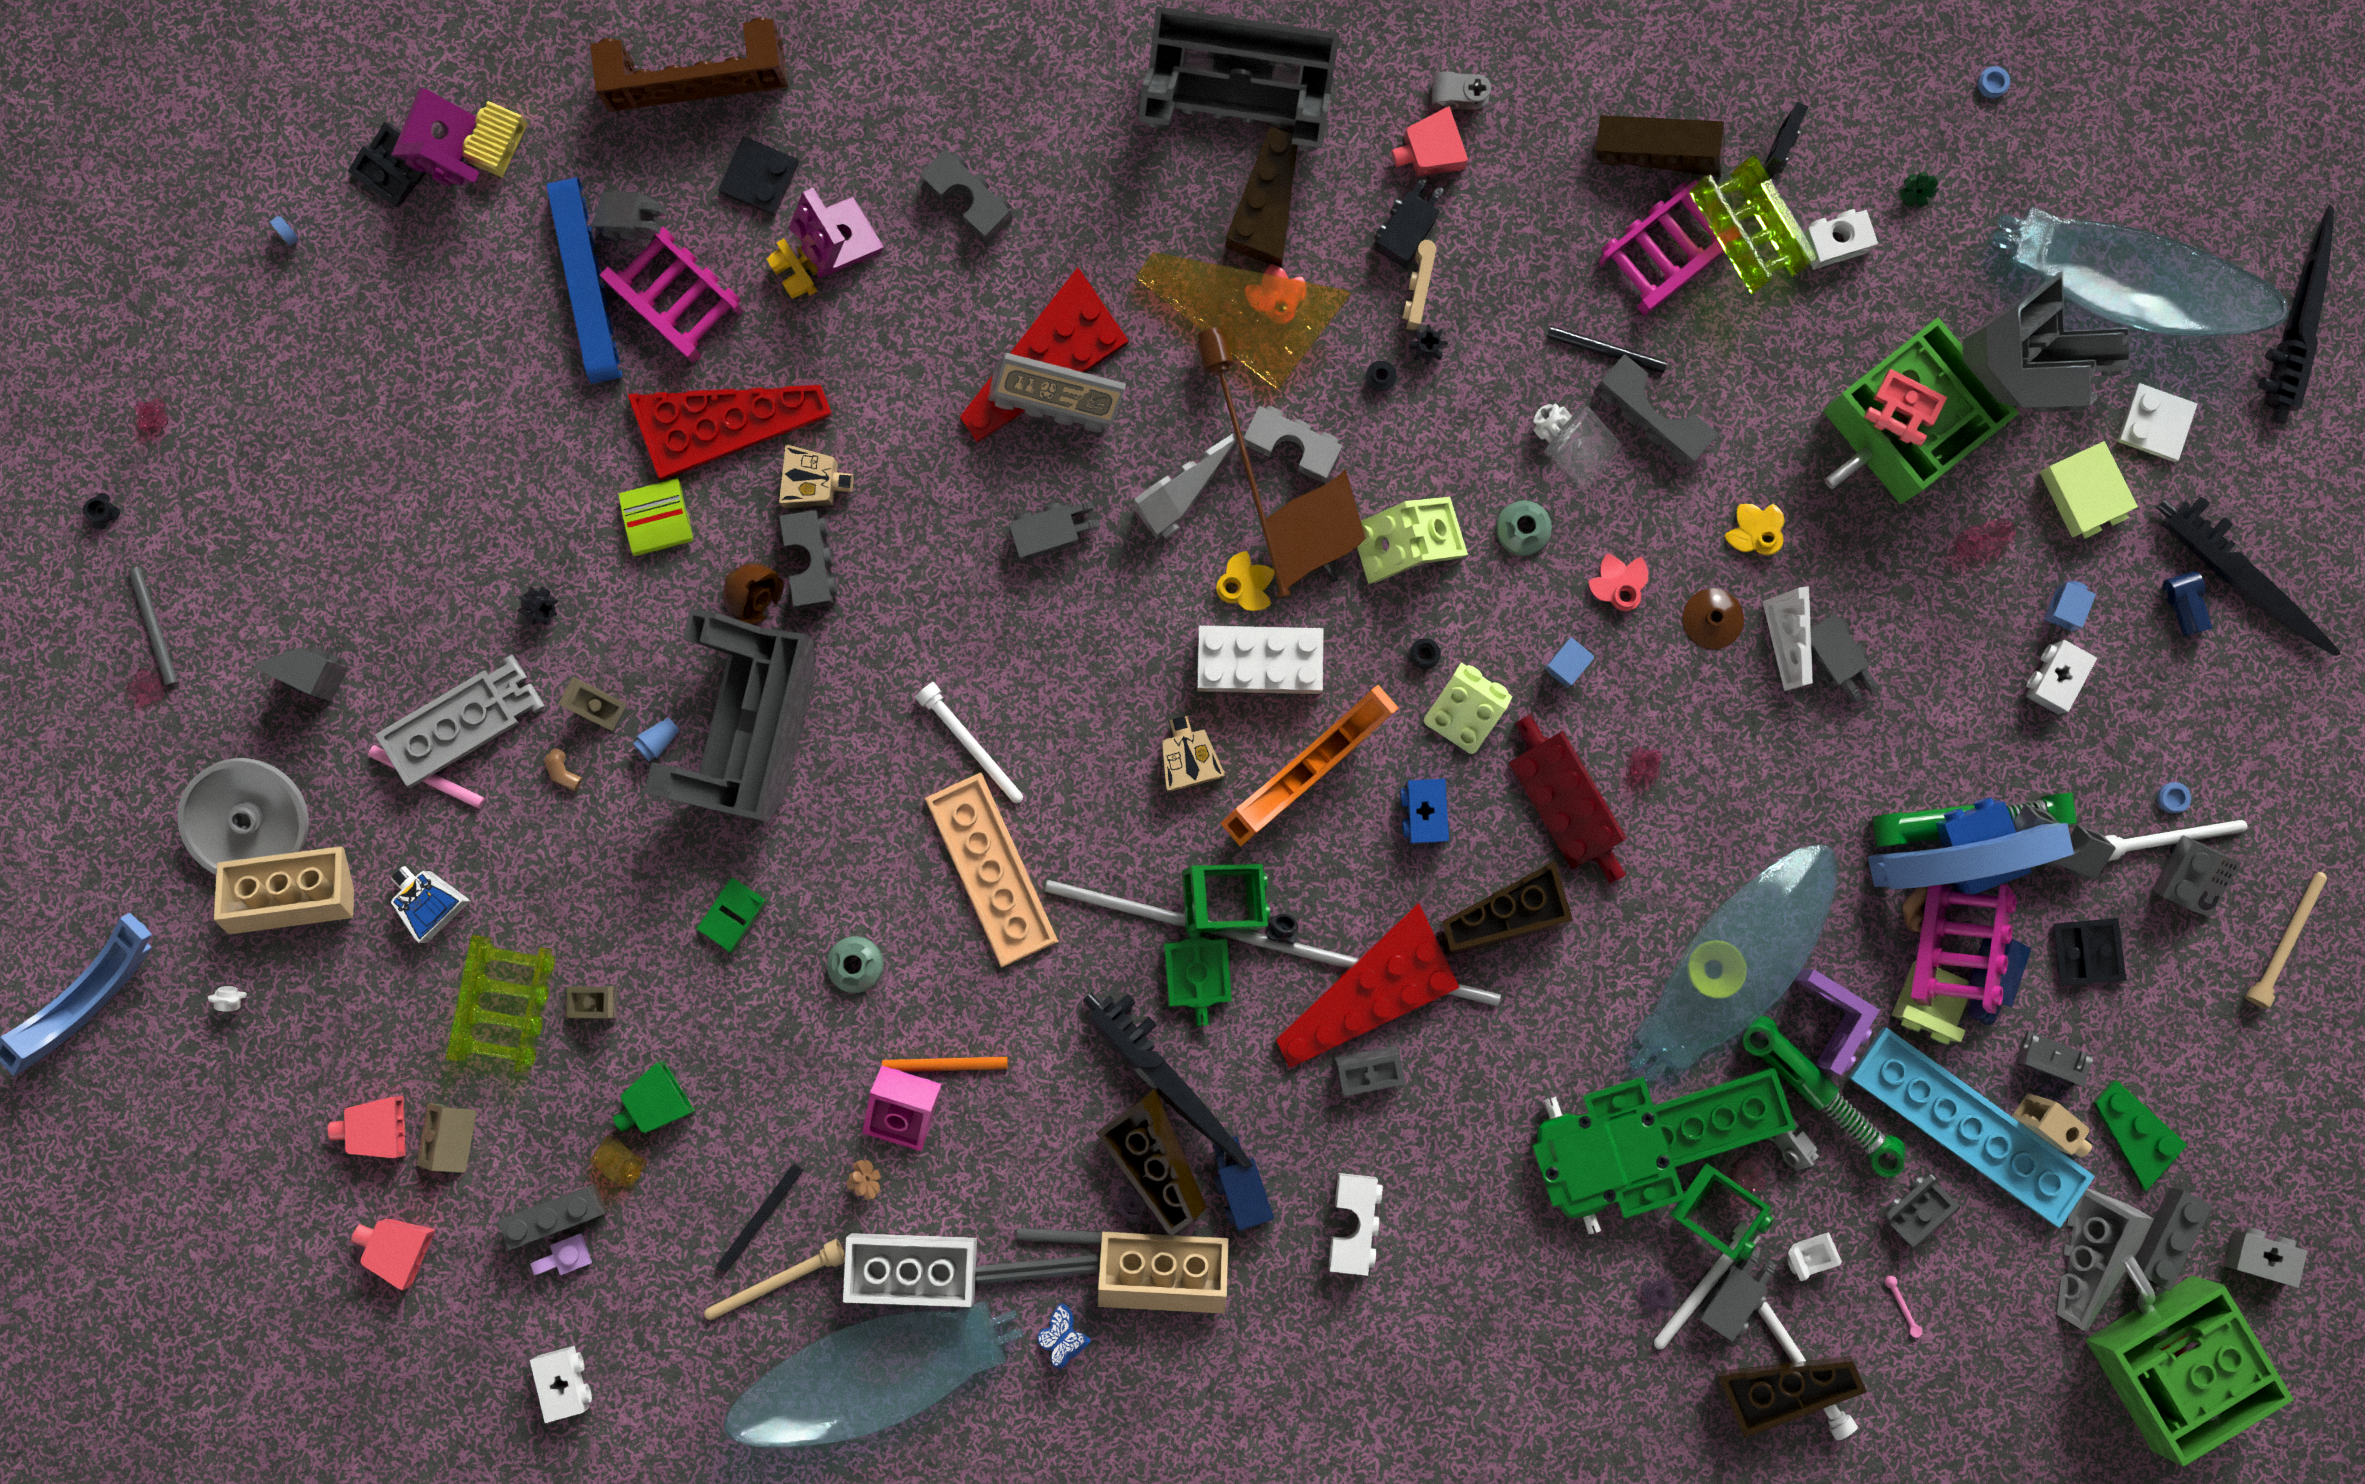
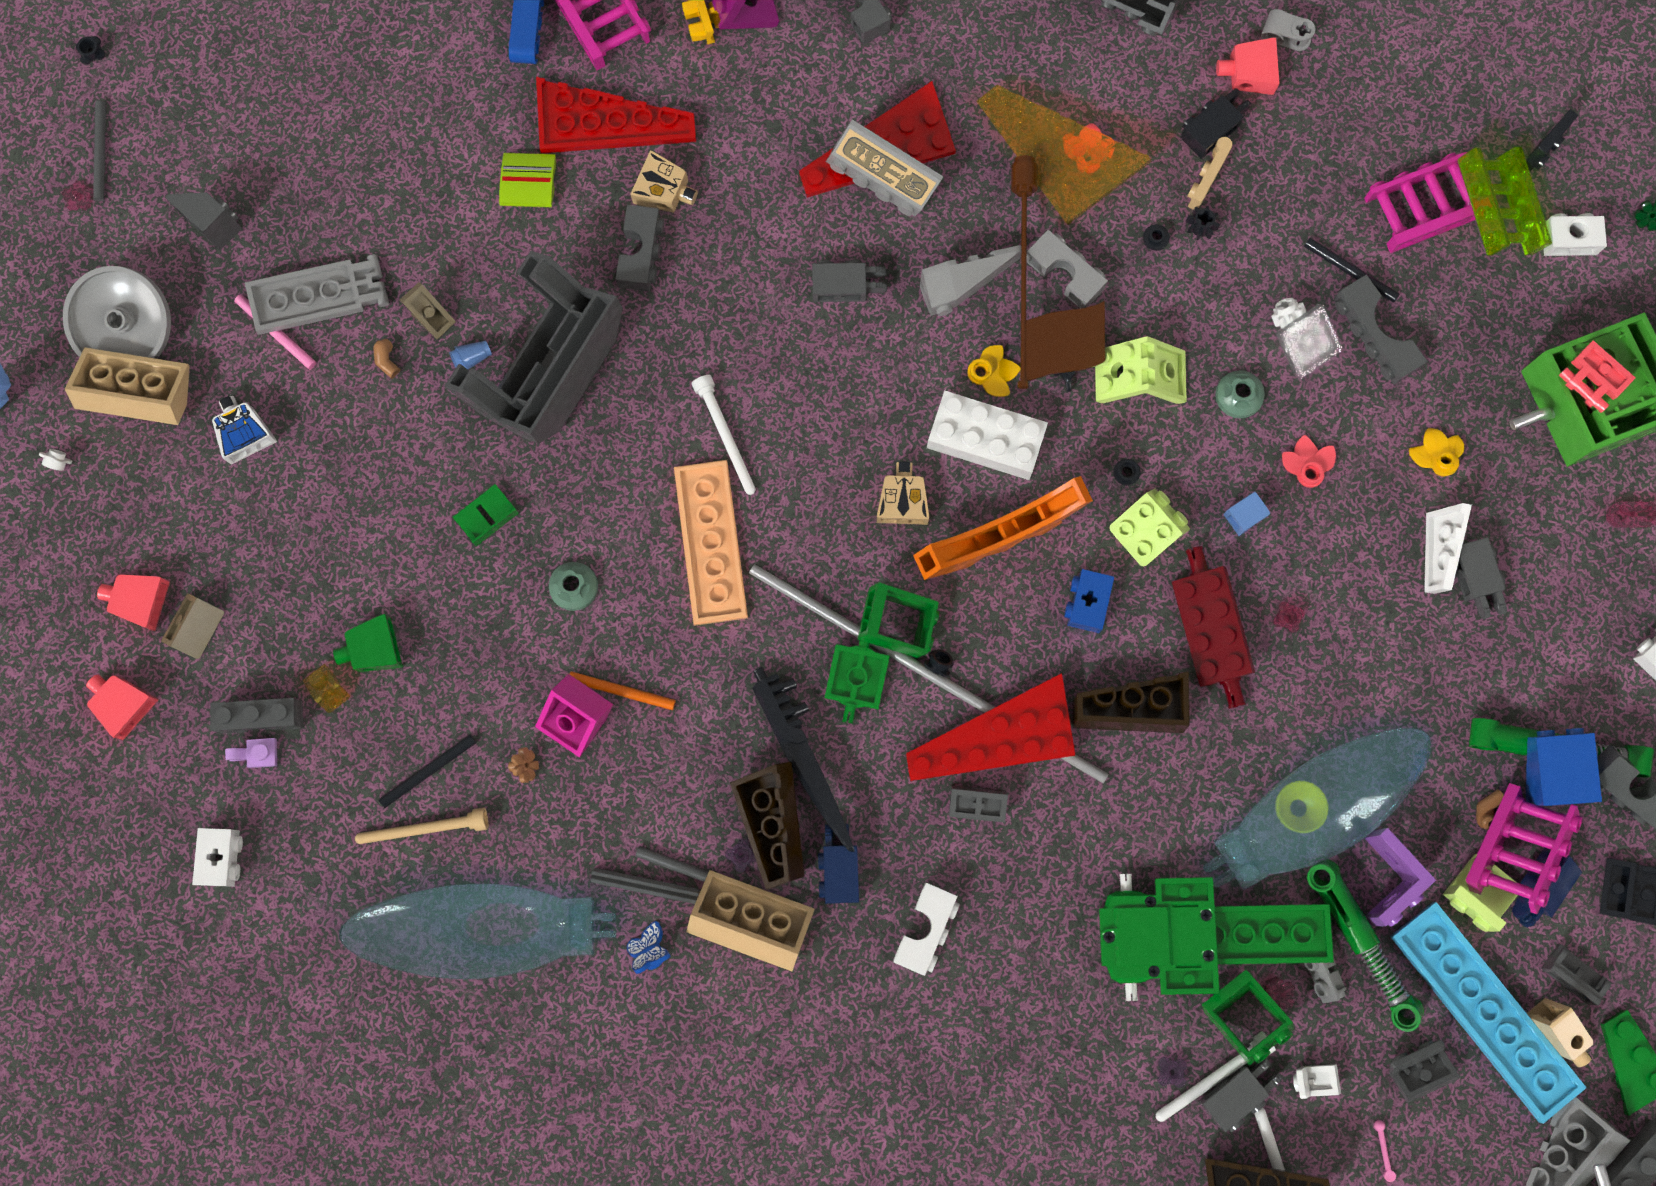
camera: 20 degrees right, 5 degrees down
clear neon green fence [446,934,555,1073] -> none
black gear [517,586,559,625] -> none
dark tan slope [567,986,617,1018] -> none
reddish brown cylinder [722,563,784,626] -> none
white brick [843,1233,977,1307] -> none
dark brown wedge [1225,126,1298,268] -> none
dark brown wedge [1596,115,1725,177] -> none
reddish brown dish [1682,588,1744,649] -> none
medium blue arch [1868,823,2074,889] -> none

